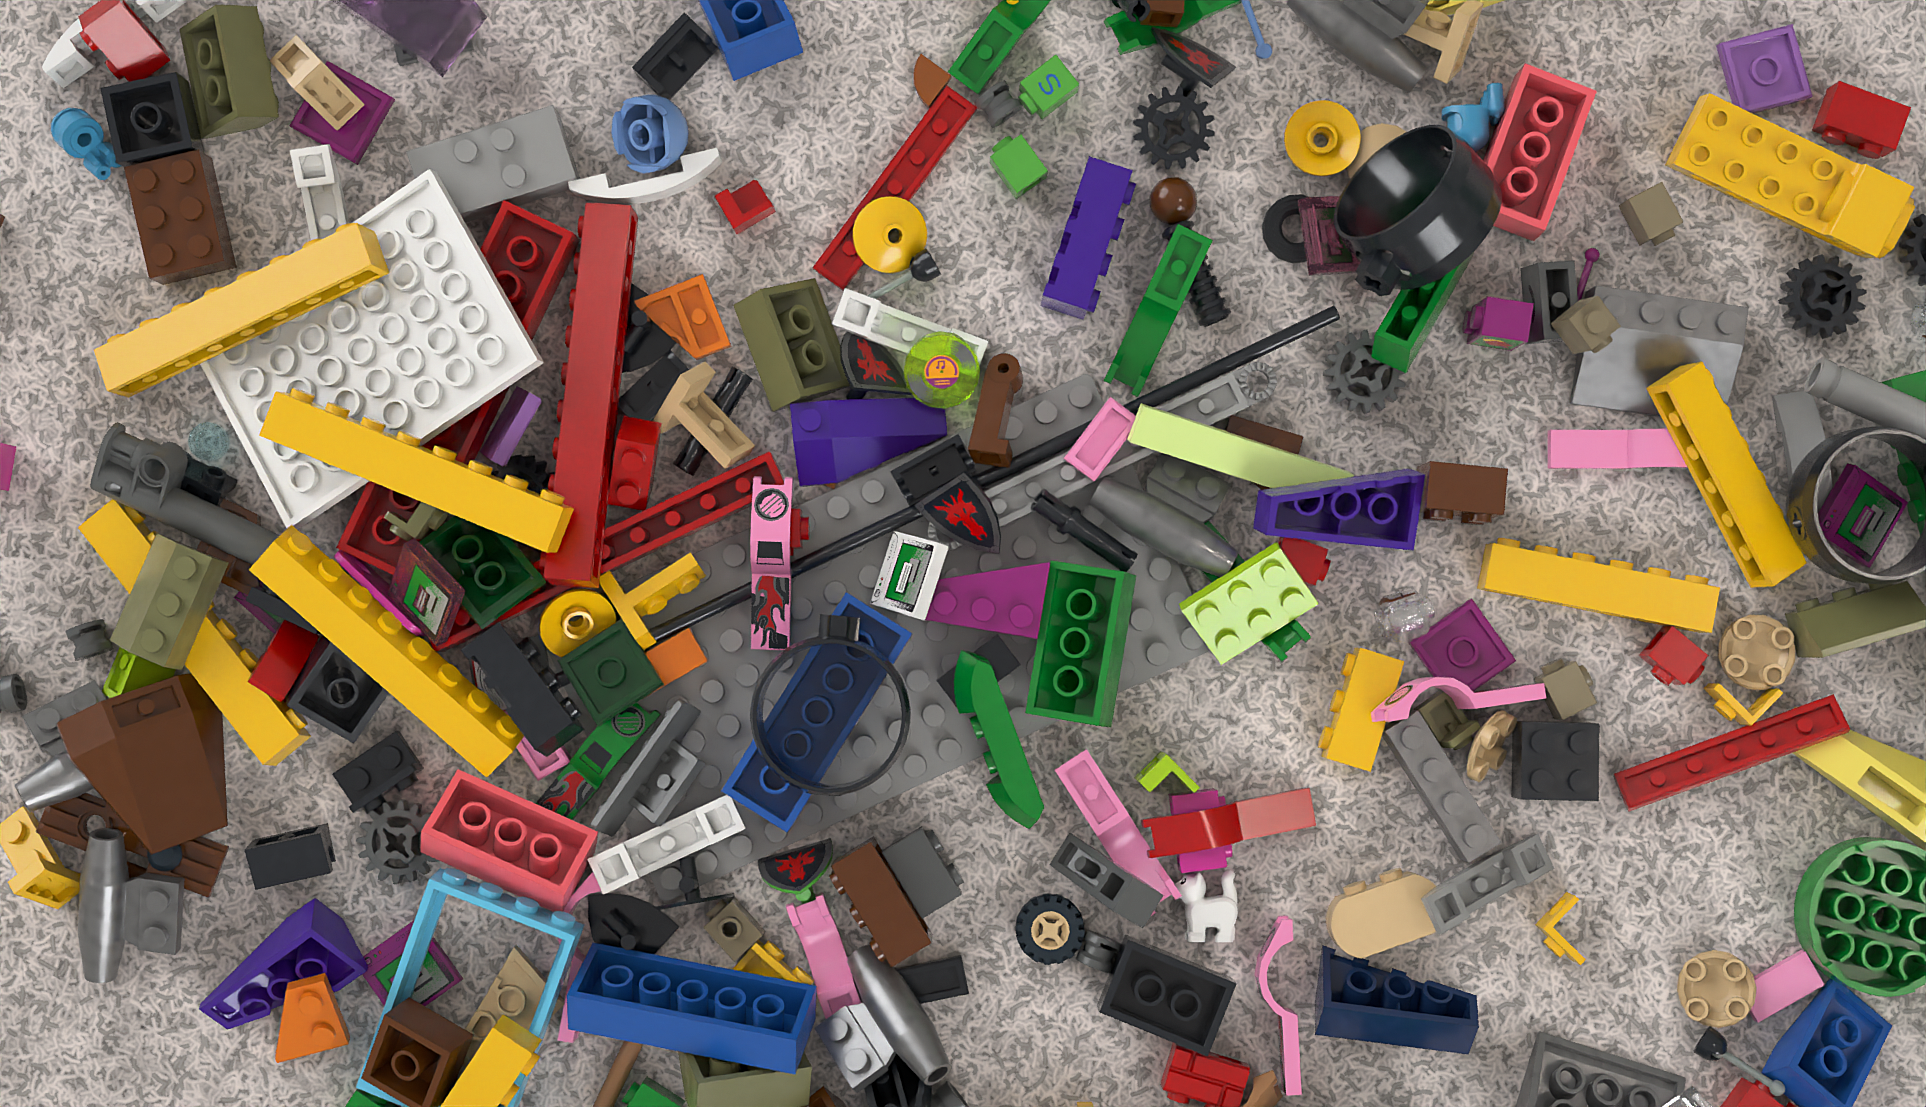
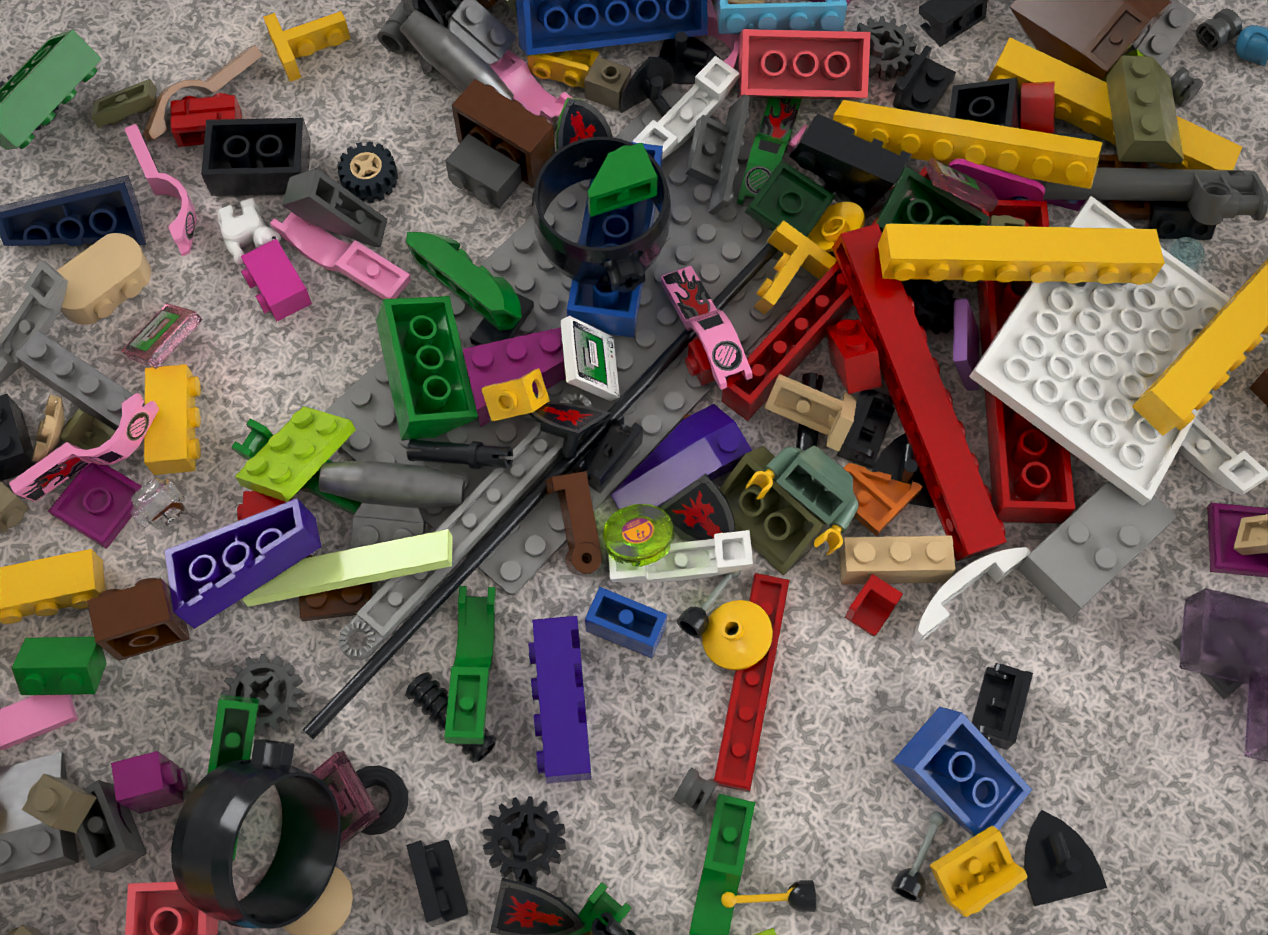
camera: 155 degrees right, 20 degrees down
medium blue cylinder [611,95,689,174] -> none
orange tile [643,628,709,699] -> none
black tile [895,955,969,1004] -> none
dark orange tile [914,54,952,108] -> none
bright green brick [990,134,1048,200] -> none
bright green brick [1018,55,1079,120] -> none
bright pink tile [1064,397,1136,482] -> none
dark grey wheel [1076,930,1122,974] -> none
lime panel [1134,751,1200,793] -> none
red piece [1141,788,1316,858] -> none
reddish brown piece [1149,177,1197,225] -> none
yellow dish [1284,100,1361,176] -> none
magenta hinge [1577,248,1600,301] -> none
none -> green brick [11,637,107,695]
none -> clear pink tile [121,303,203,369]
none -> black bracket [406,840,469,927]
none -> yellow bracket [481,368,550,421]
none -> blue brick [585,587,667,659]
none -> green slope [587,142,657,217]
none -> sand green torso [746,446,859,555]
none -> tan brick [839,536,956,584]

